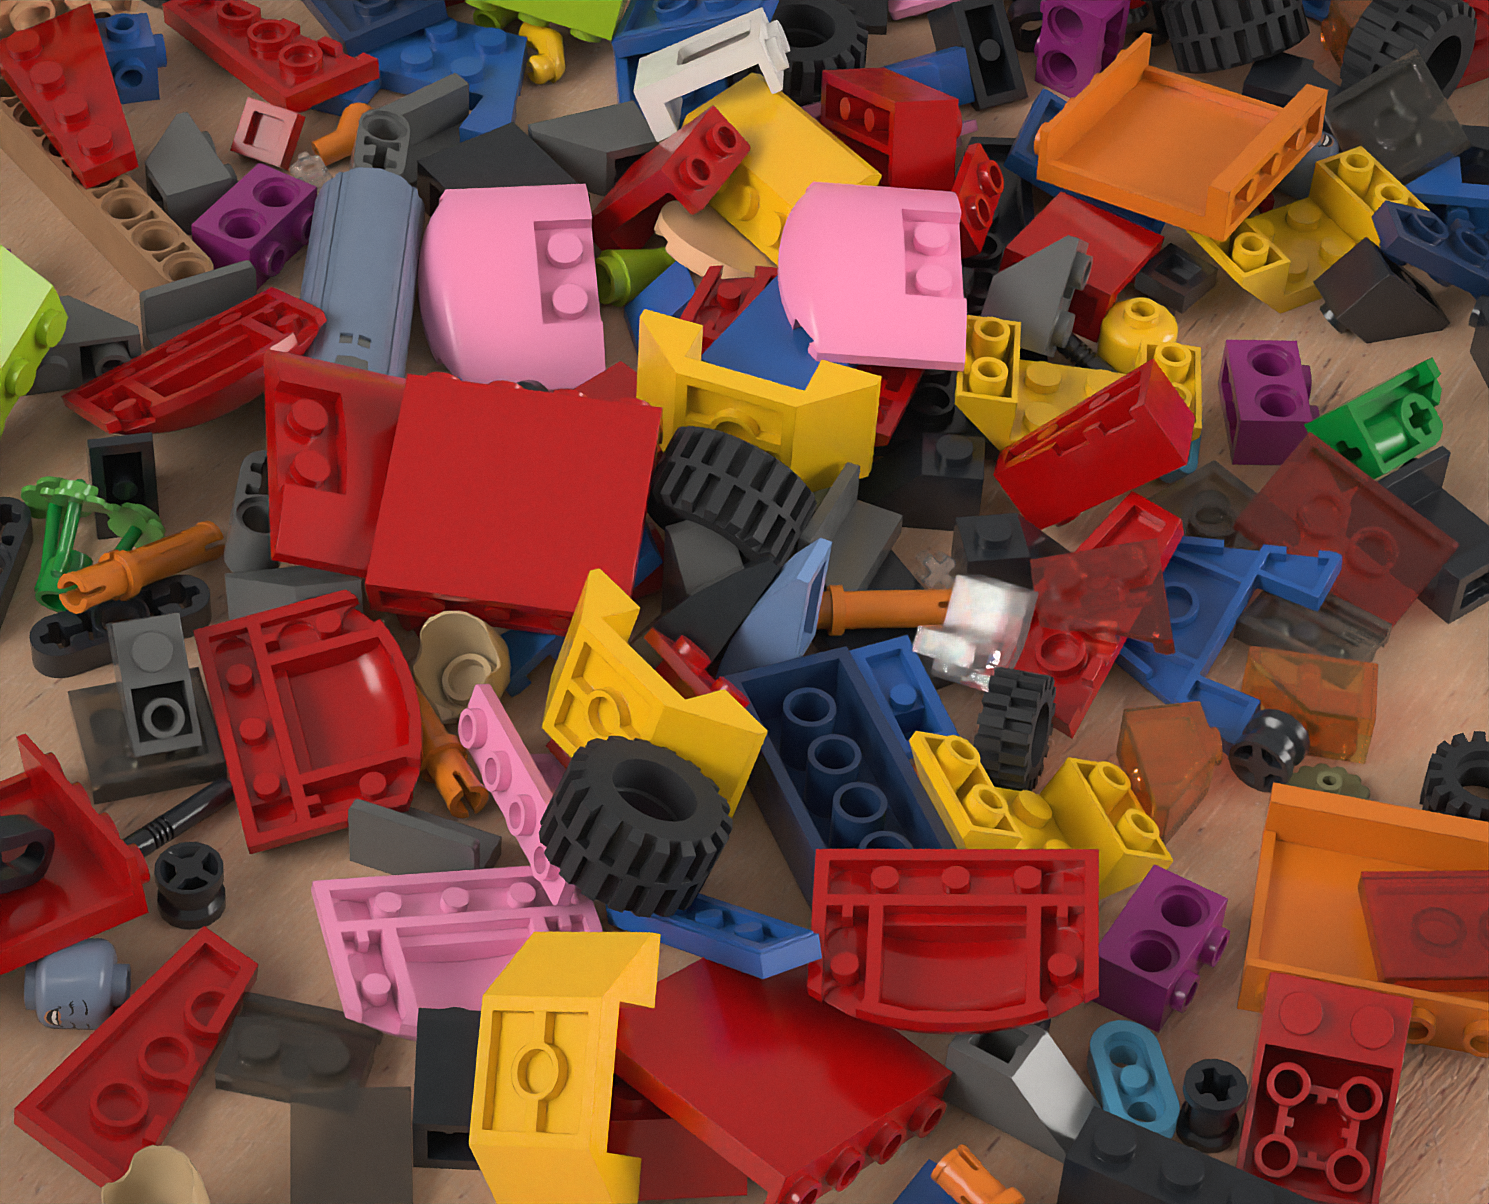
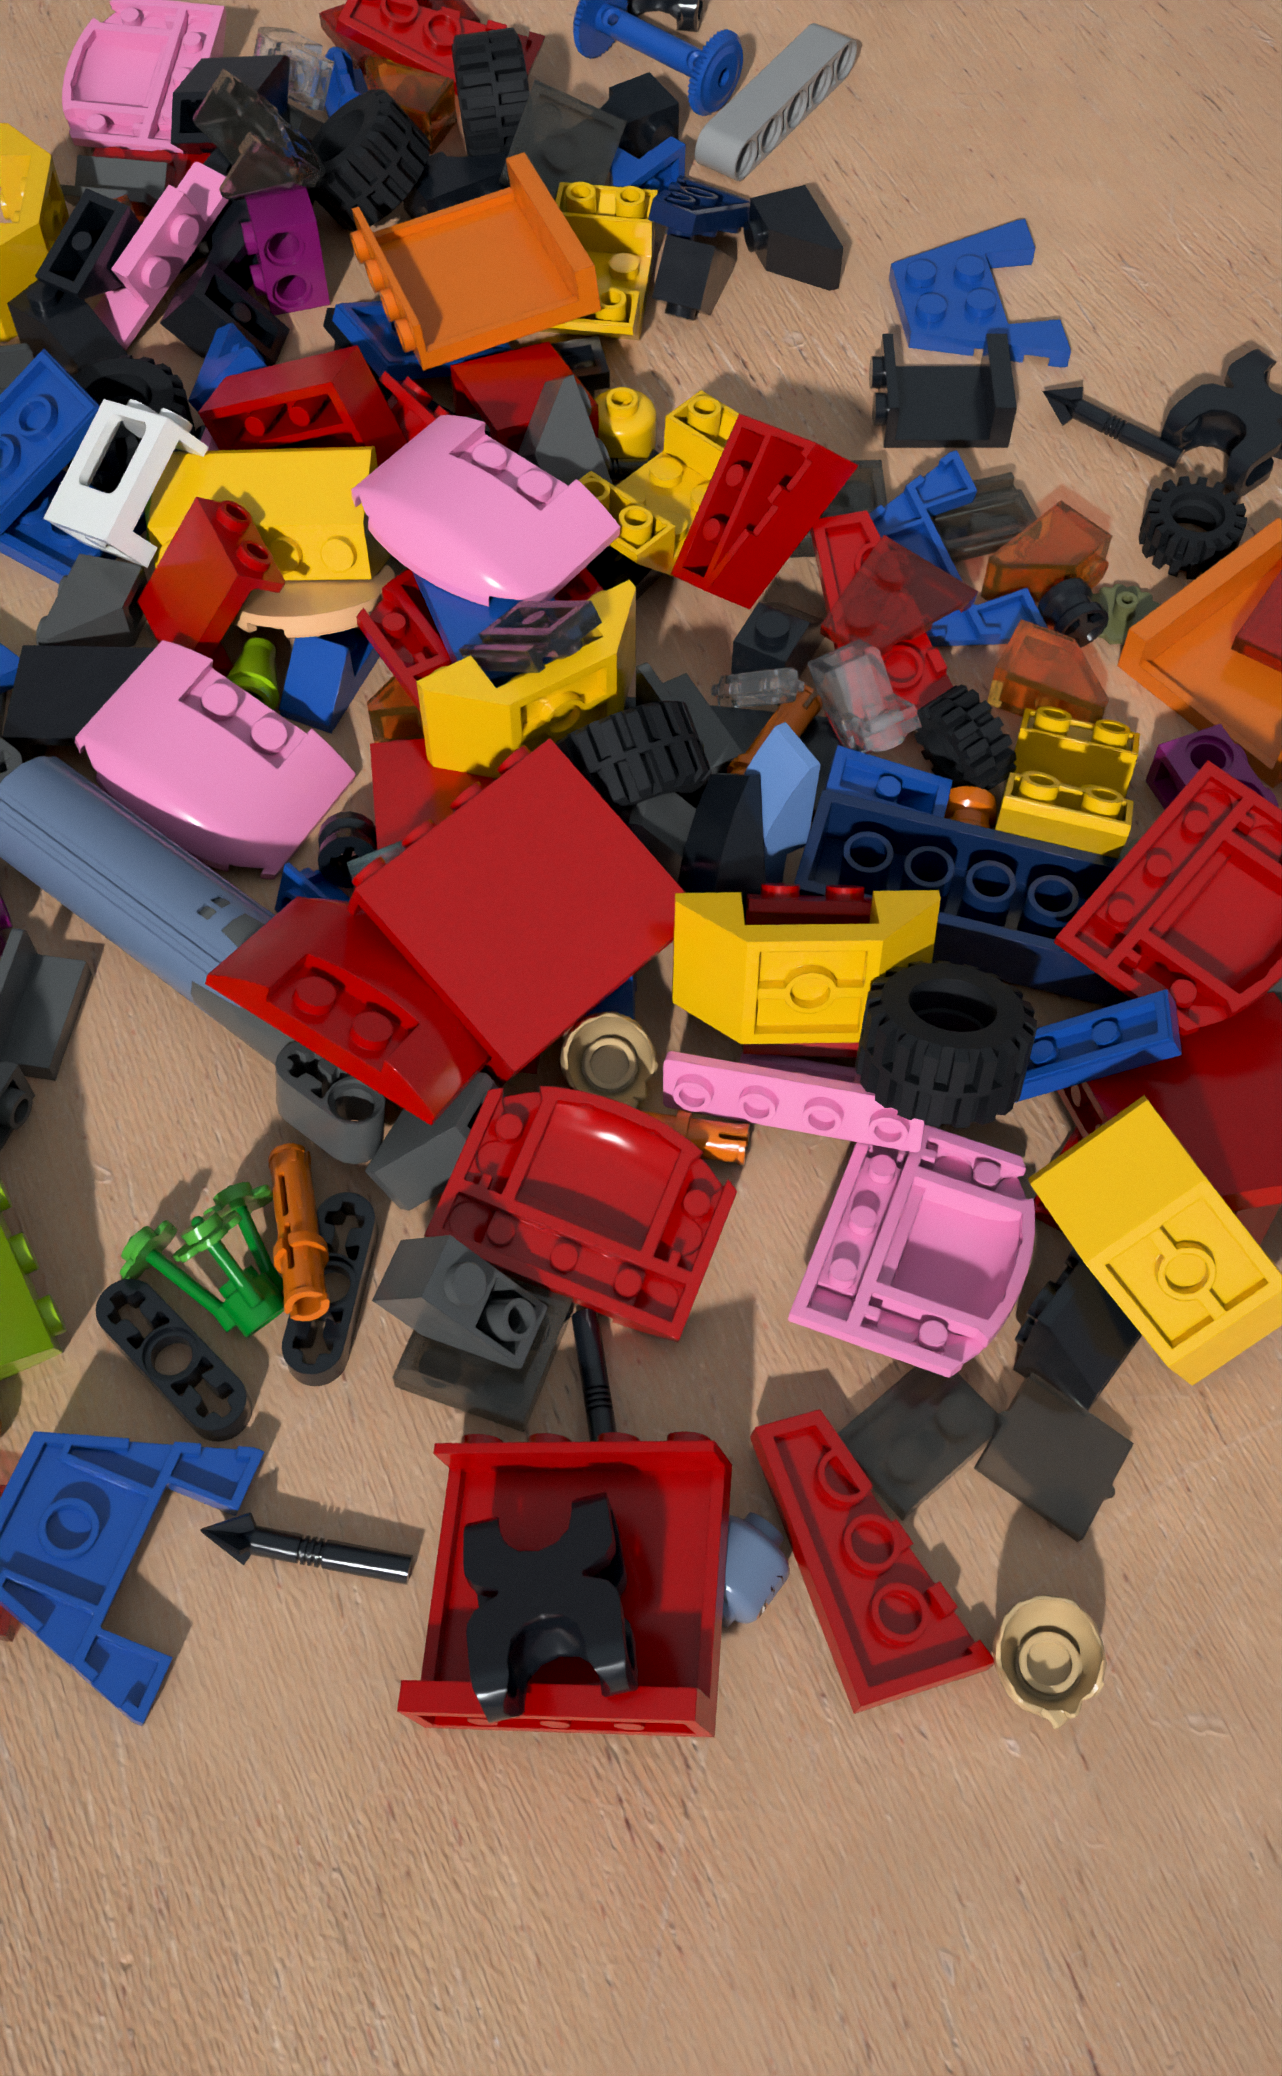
camera: 50 degrees left, 15 degrees up
red slope [61,287,327,435] -> none
black slope [86,432,160,540] -> none
black wheel [154,842,226,930] -> none
dark grey panel [348,799,502,875] -> none
black slope [857,432,985,531] -> none
magenta brick [1218,340,1320,466] -> none
clear red tile [1232,432,1460,642] -> none
green piece [1304,357,1443,495] -> none
none -> clear smoke plate [459,601,602,673]

